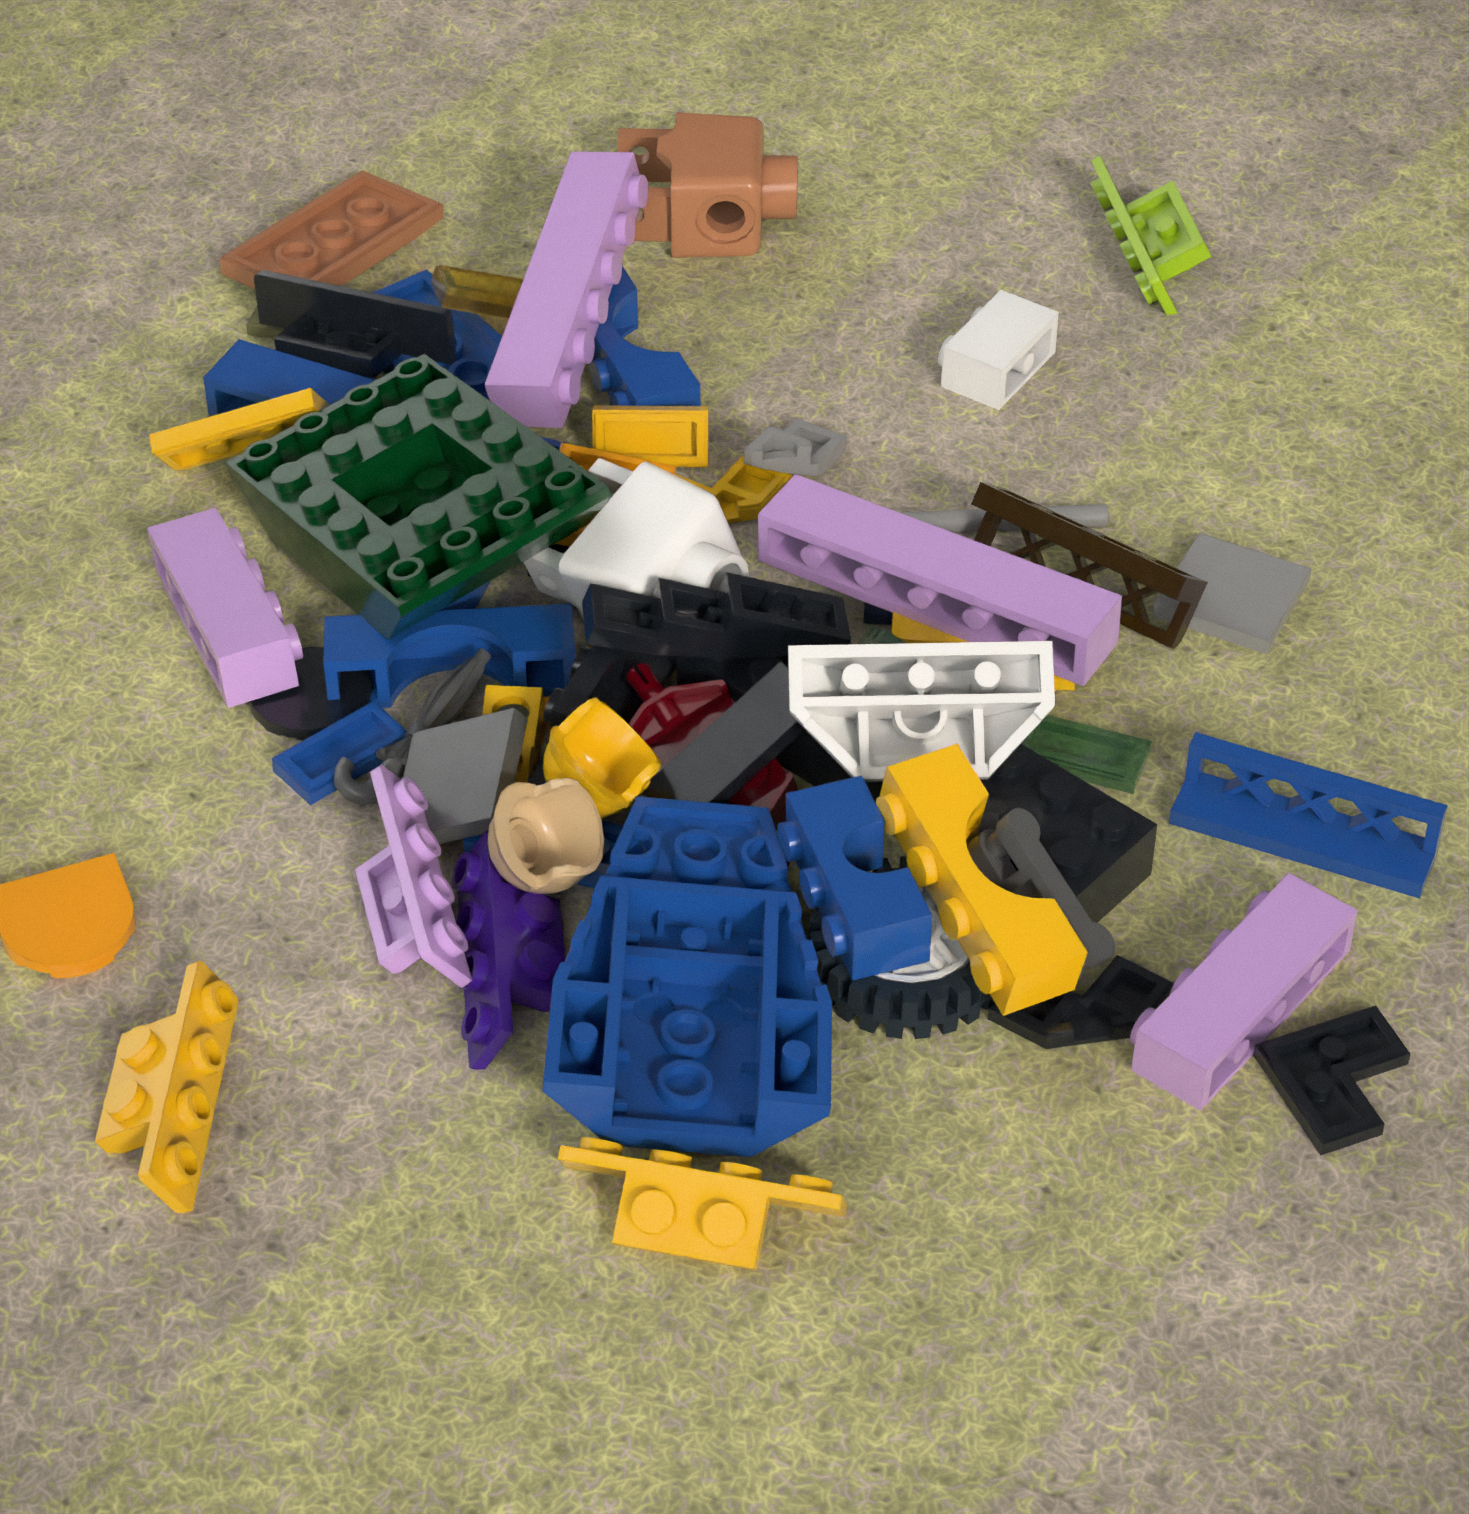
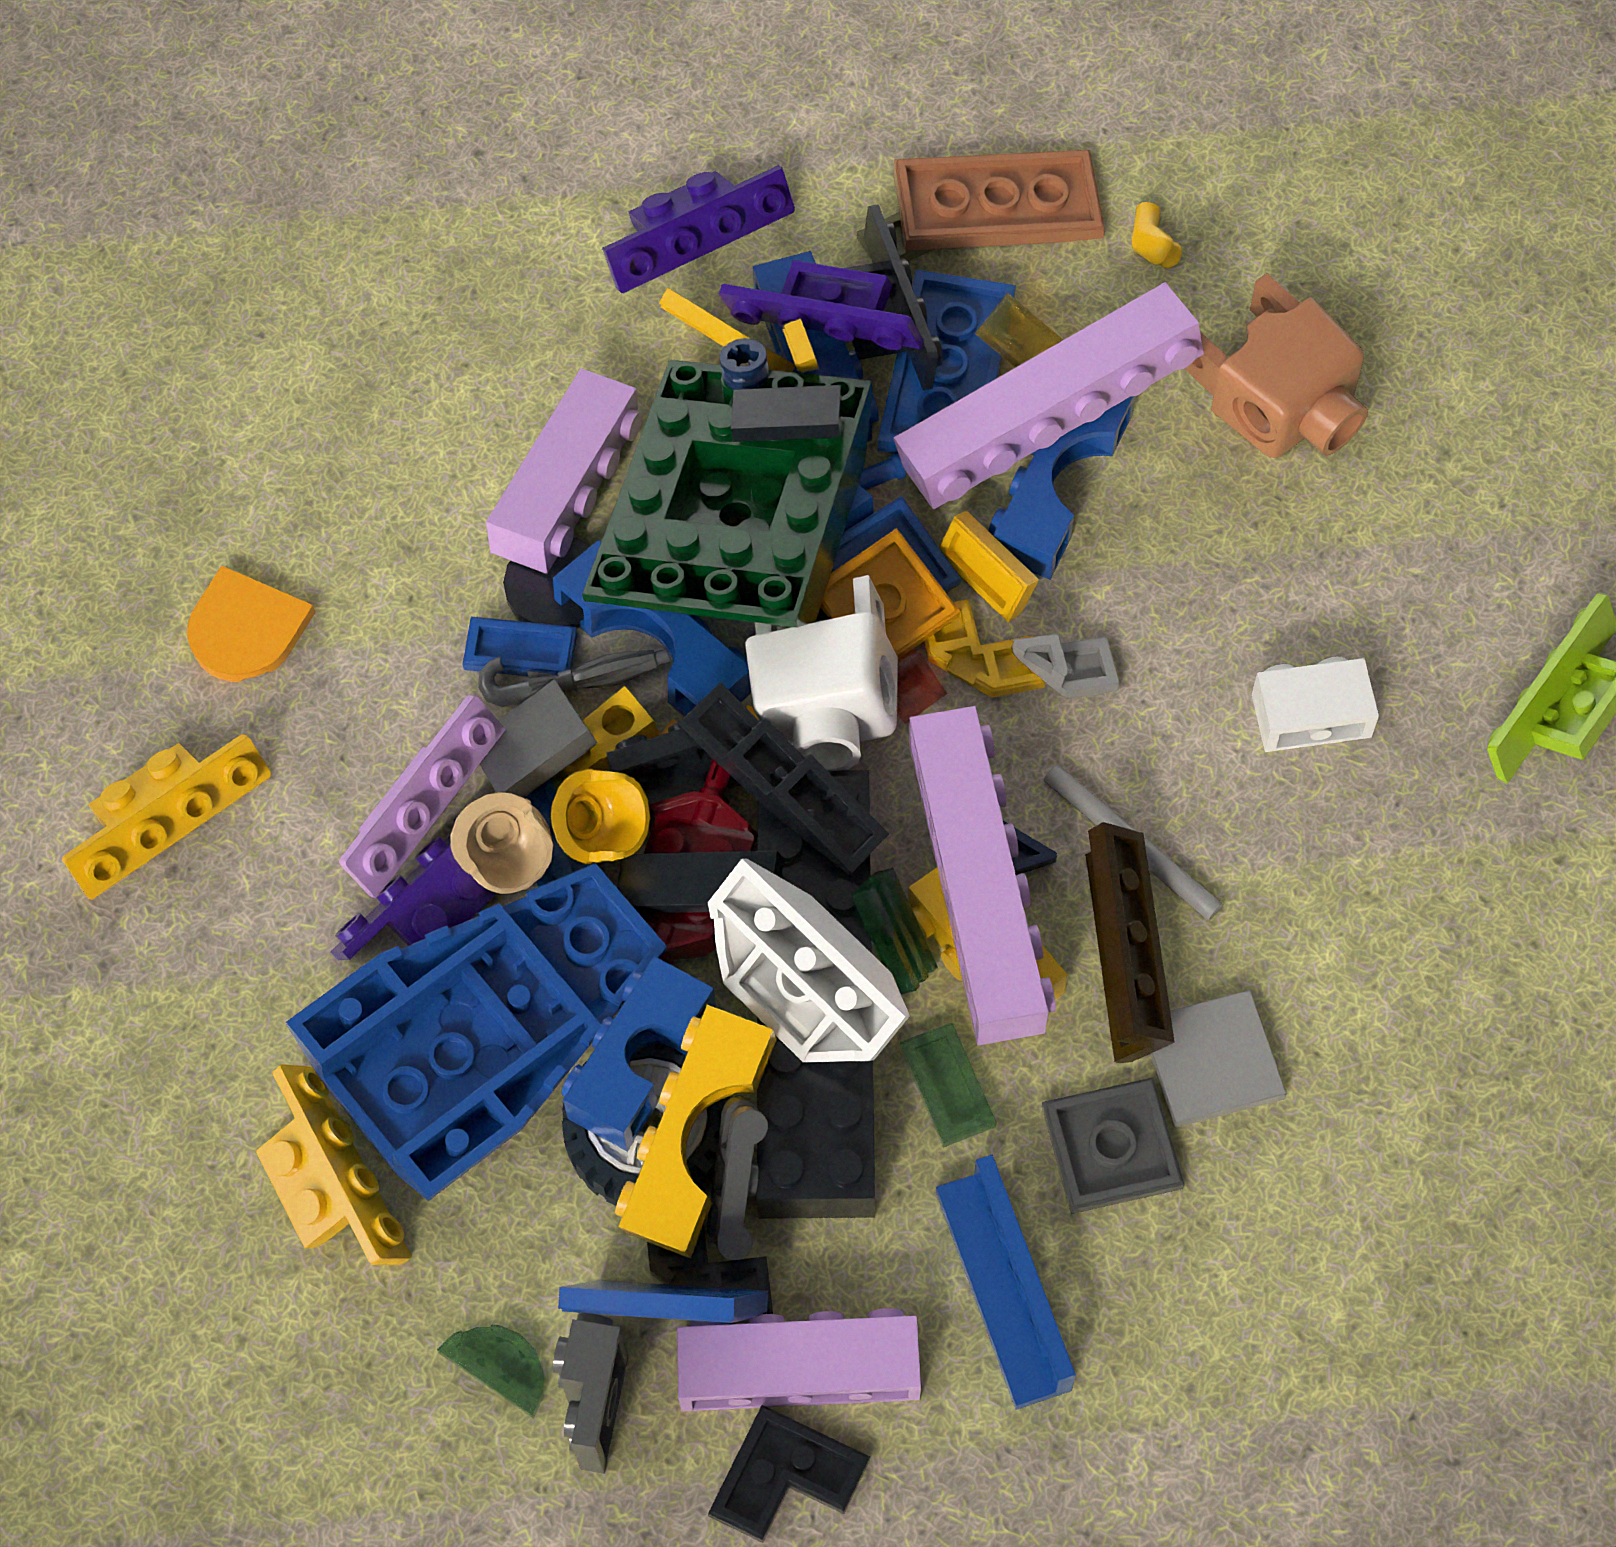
camera: 50 degrees right, 20 degrees up
none -> clear green tile [437,1325,545,1419]
none -> dark grey plate [553,1313,628,1474]
none -> blue tile [558,1280,768,1323]
none -> dark purple bracket [602,165,795,293]
none -> dark purple bracket [718,260,924,350]
none -> dark blue bush [719,338,769,390]
none -> black tile [731,385,842,442]
none -> yellow tile [782,319,819,373]
none -> dark grey tile [1041,1077,1184,1214]
none -> yellow arm [1131,202,1182,269]

